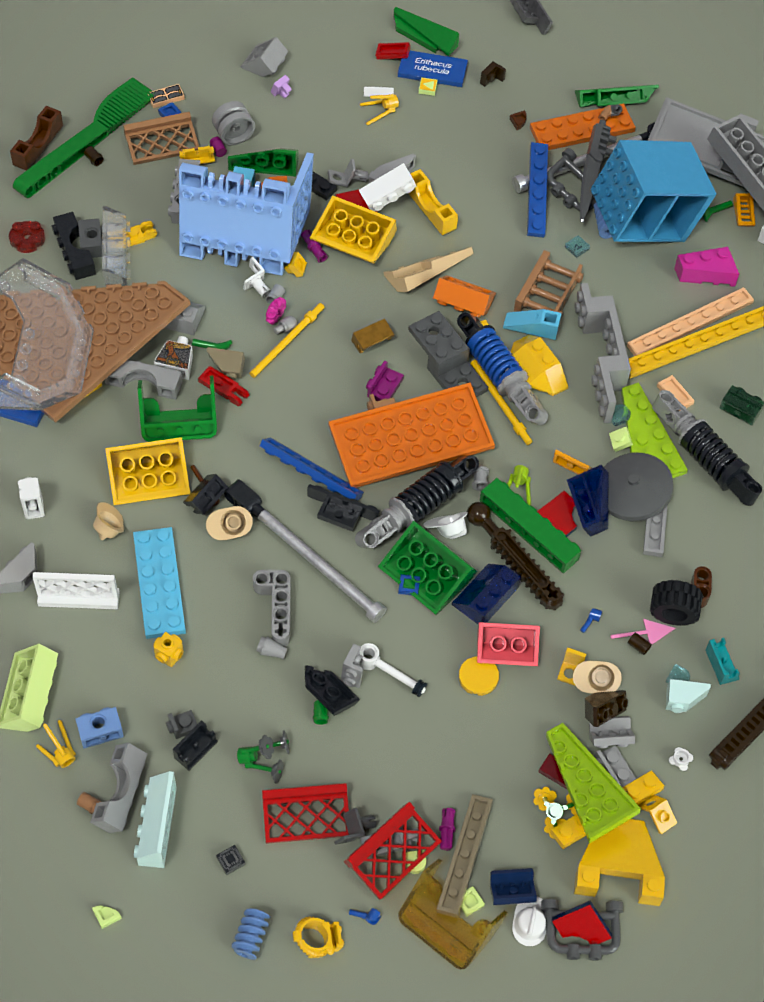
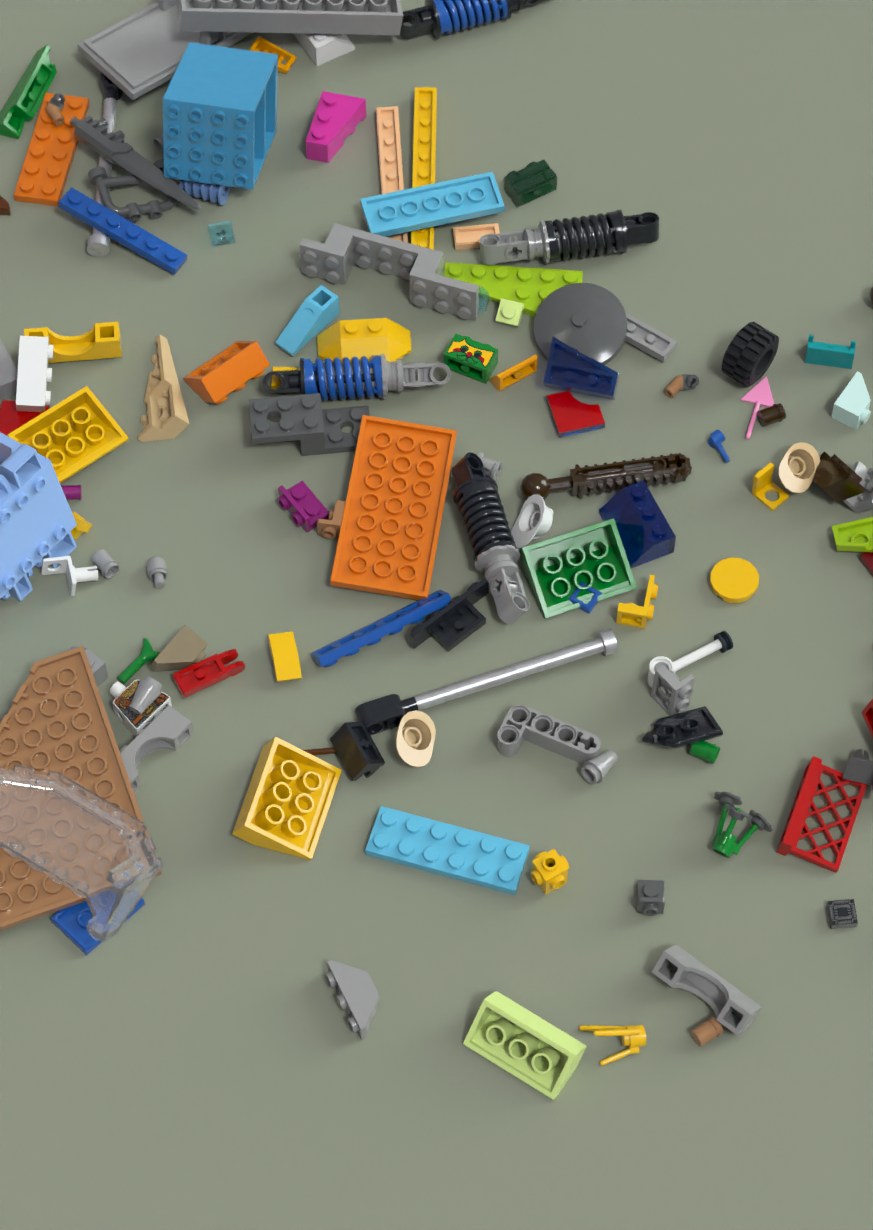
camera: 60 degrees left, 0 degrees up
white brick [18,477,45,519] -> none
white fence [33,572,120,609] -> none
medium blue brick [75,707,124,749] -> none
yellowish green tile [92,905,122,929] -> none
tan piece [93,502,124,540] -> none
light aqua slope [134,771,177,868] -> none
green windscreen [137,375,217,442] -> none
black hinge [173,720,218,771] -> none
yellow bar [249,303,325,378] -> none
dark pink gear [266,297,286,325] -> none
pearl gold hinge [351,318,394,353] -> none
yellow bar [470,360,532,445] -> none
coral slope [477,622,540,666] -> none
green brick [480,478,581,574] -> none
lime plant [507,465,531,506] -> none
medium nougat fence [514,250,584,317] -> none
clear light blue tile [666,664,690,683] -> none
reddish brown beam [691,566,712,608] -> none
none -> light grey cone [129,676,163,715]
none -> yellow slope [268,631,302,682]
none -> medium azure plate [360,172,505,237]
none -> green brick [444,333,498,384]
none -> yellow bracket [616,575,659,629]
none -> arm [664,374,699,398]

